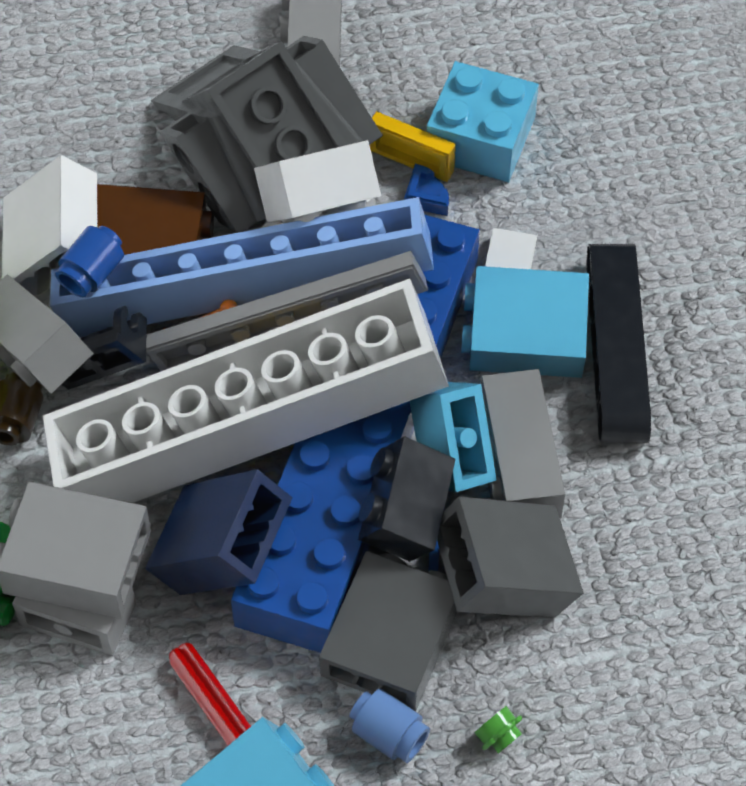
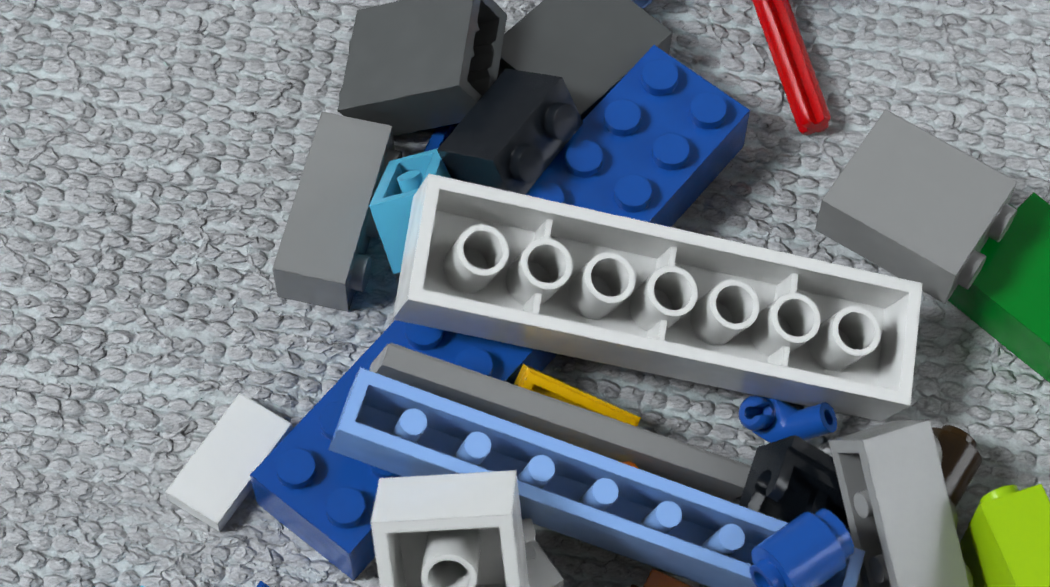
camera: 160 degrees left, 5 degrees up
dark blue brick [145,469,293,595] -> none
medium azure brick [461,266,589,378] -> none
black beam [586,244,651,443] -> none

